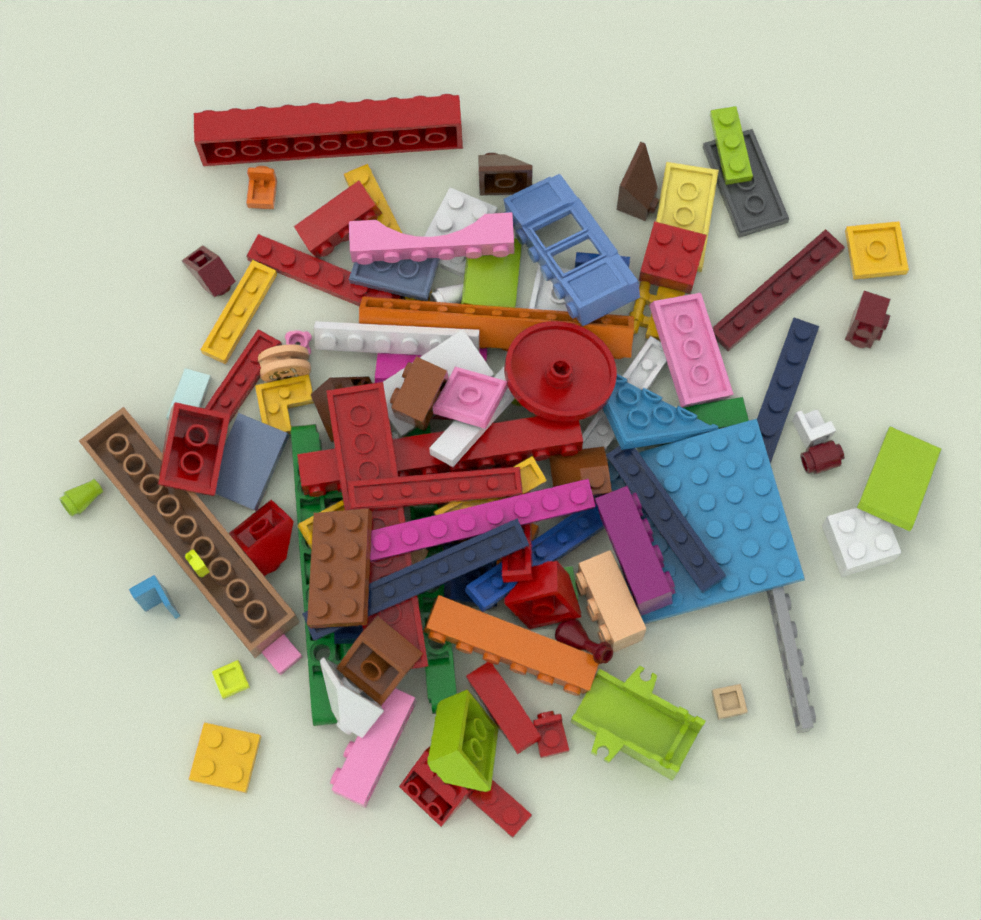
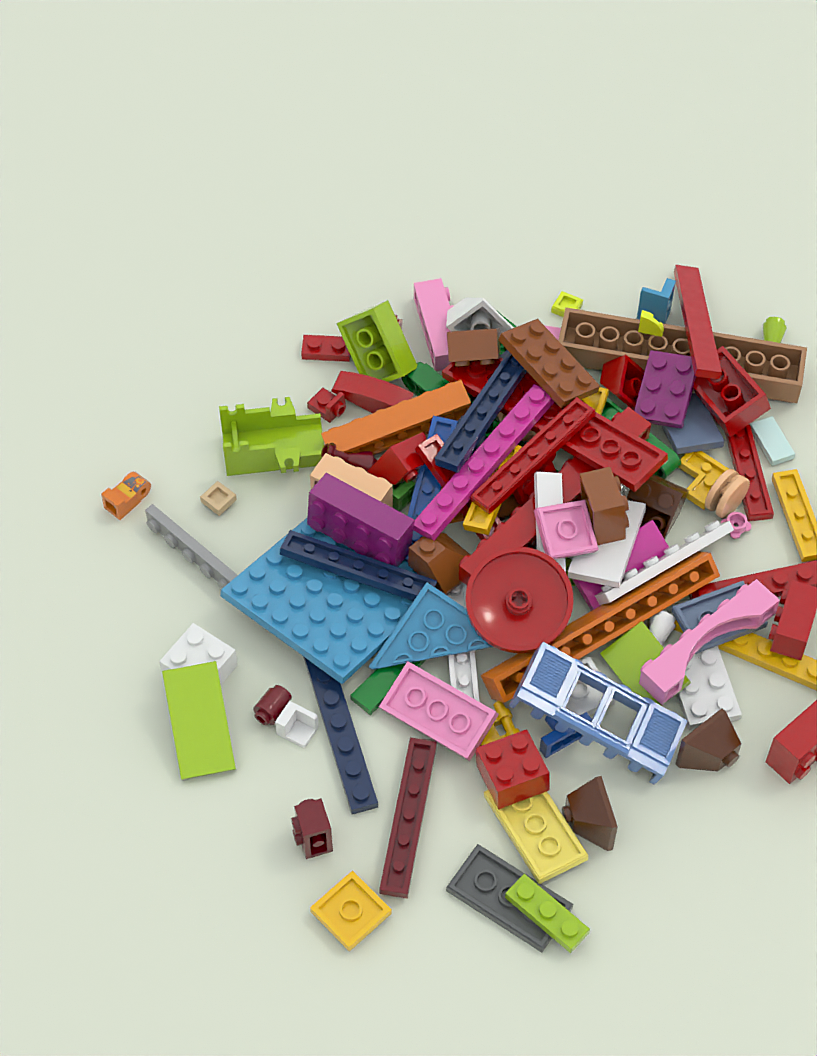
camera: 140 degrees right, 15 degrees down
yellow plate [189,722,262,794] -> none
none -> orange leg [101,471,151,520]
none -> magenta plate [634,350,696,429]
none -> tile [674,264,722,380]

